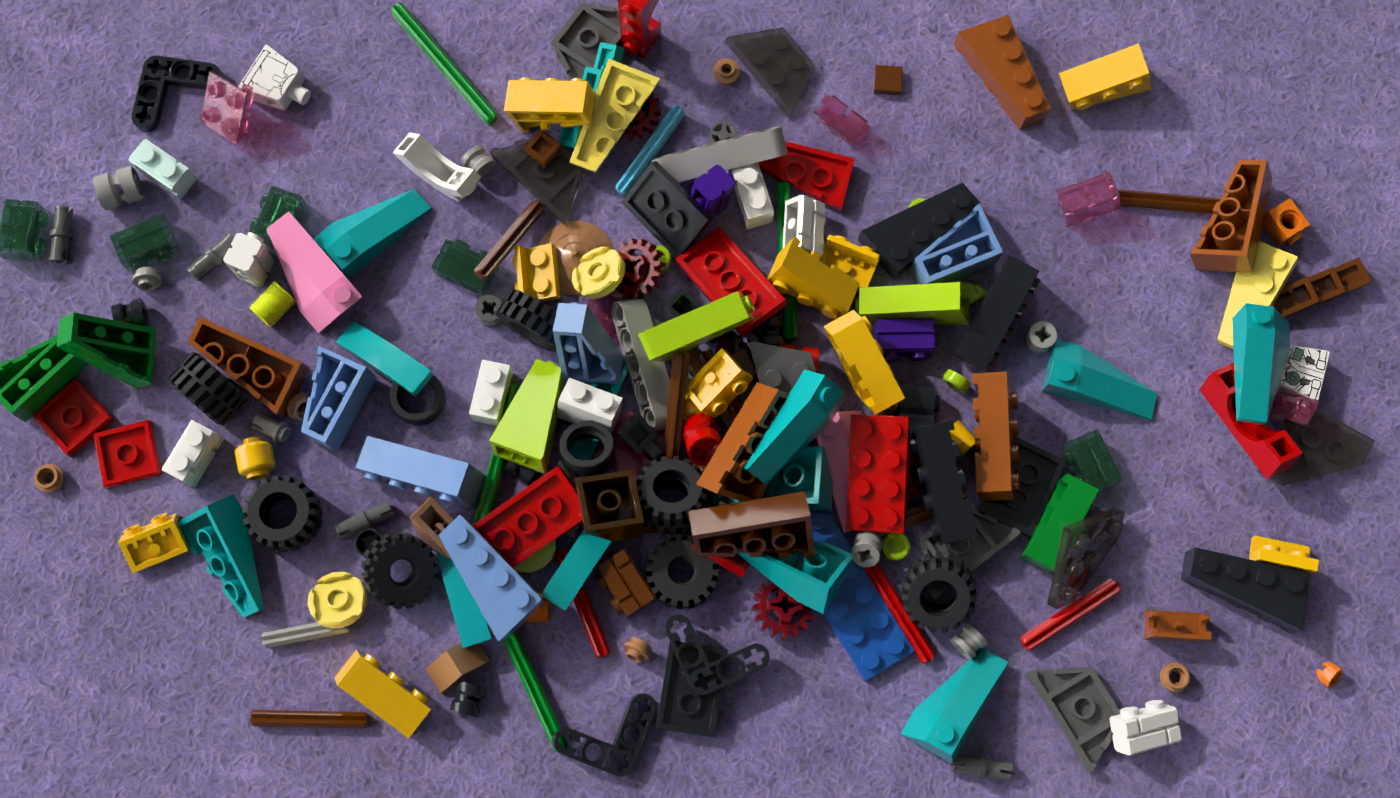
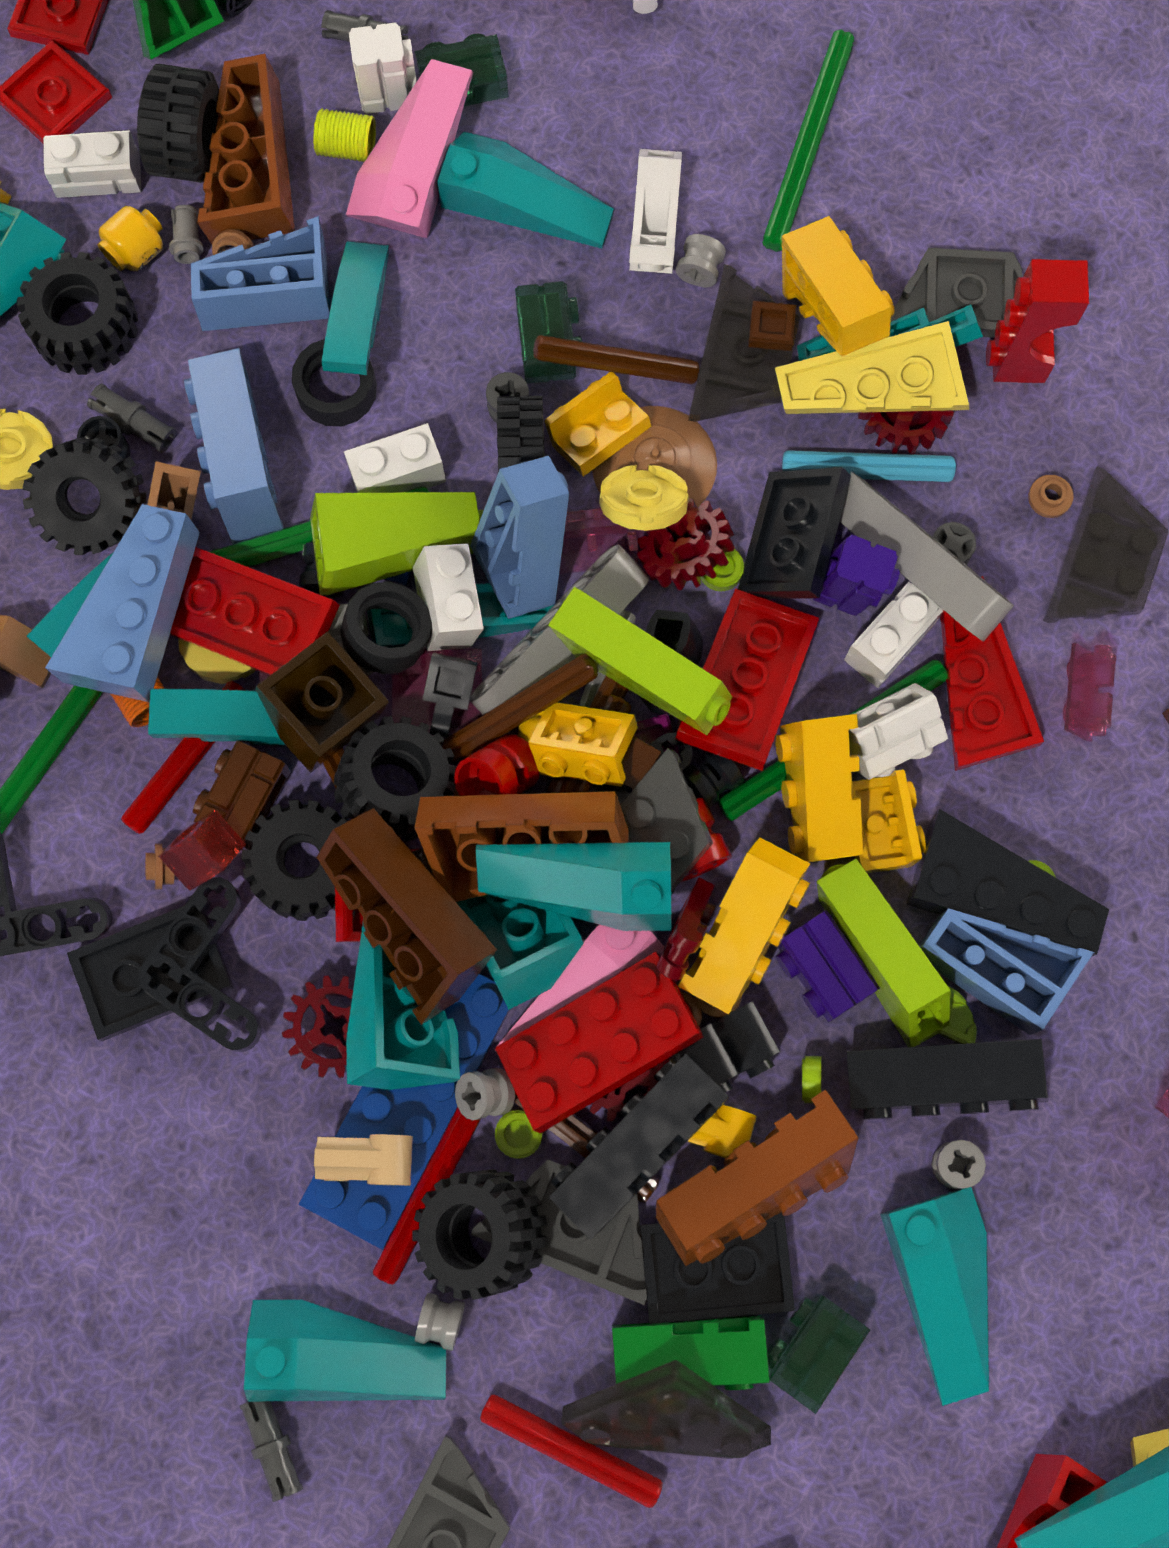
camera: 60 degrees right, 0 degrees up
none -> clear red brick [158,809,246,891]
none -> tan piece [314,1134,413,1186]
none -> dark red plate [657,877,716,980]

